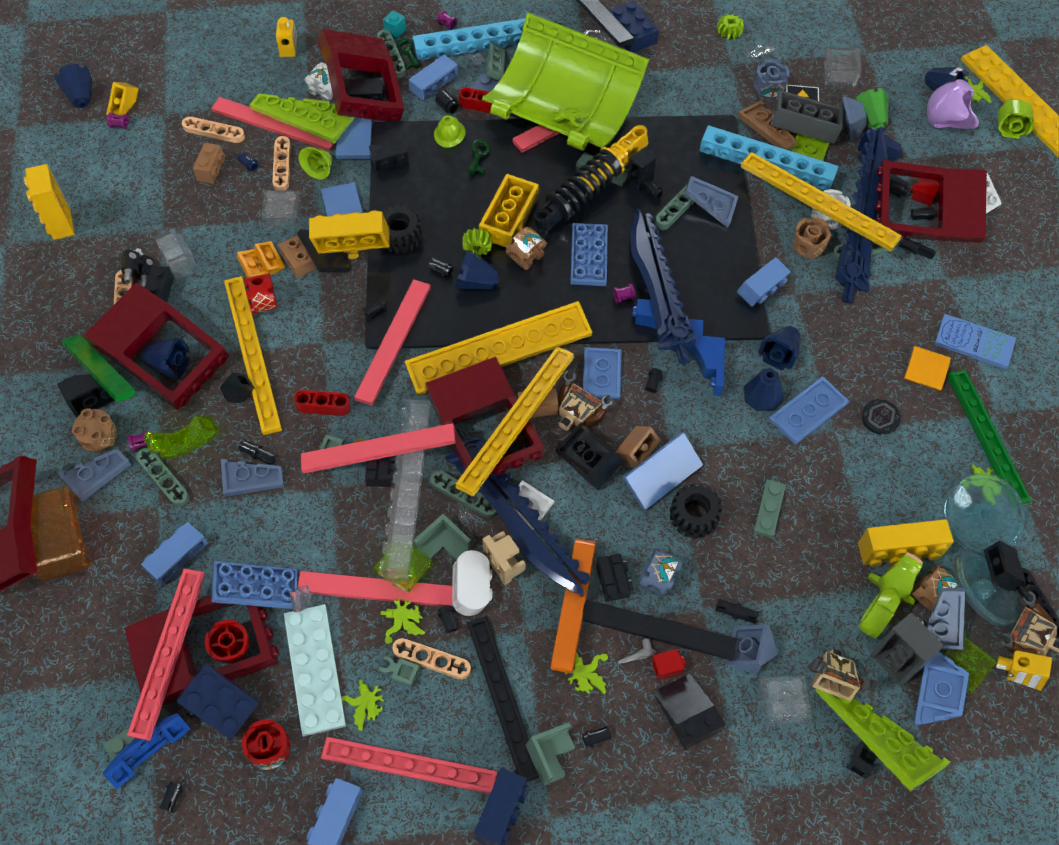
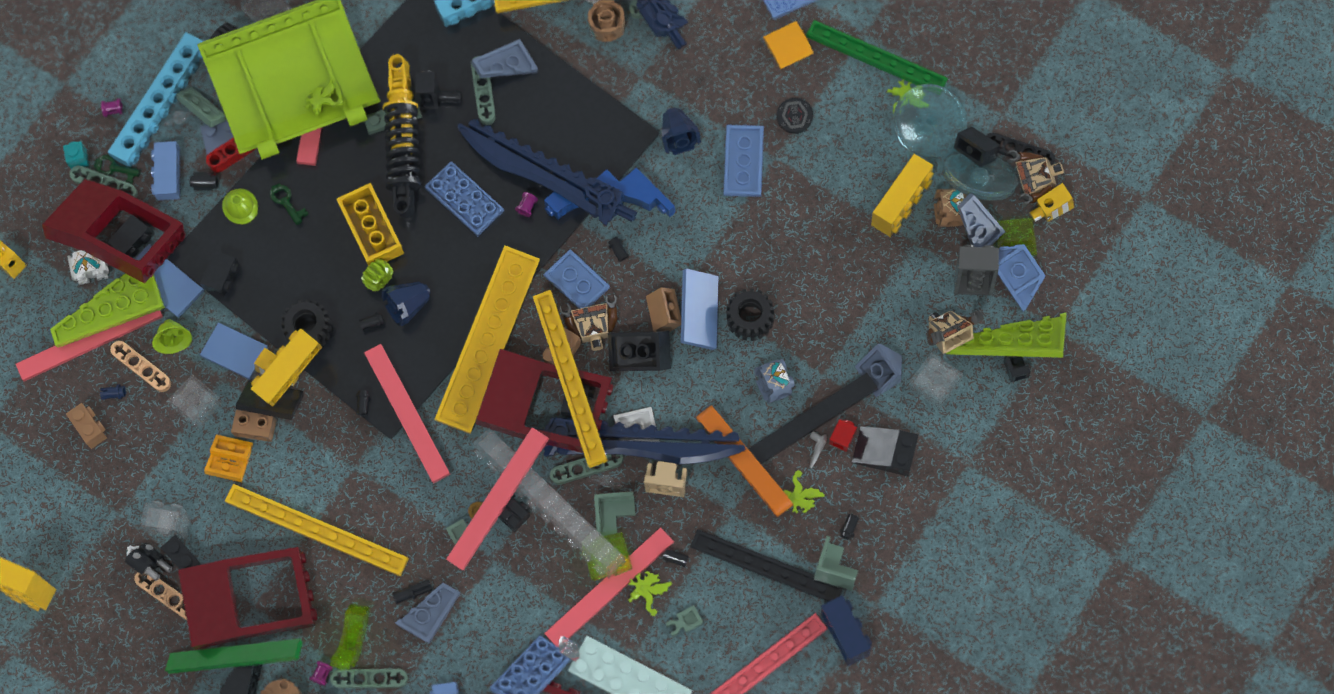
camera: 40 degrees left, 10 degrees up
dark blue cone [140,338,190,379] -> none
light nougat beam [182,117,245,143] -> none
black brick [220,372,254,403] -> none
red brick [244,273,278,314] -> none
red beam [294,390,351,416] -> none
lime piece [341,680,384,731] -> none
light nougat beam [392,638,471,680] -> none
white brick [452,550,493,616] -> none
medium nougat brick [506,227,547,270] -> none
black brick [596,553,633,602] -> none
black pin [715,599,759,624] -> none
medium blue brick [737,257,791,307] -> none
dark blue cone [743,368,783,411] -> none
sand green plate [753,479,786,538] -> none
lime animal [857,552,923,640] -> none

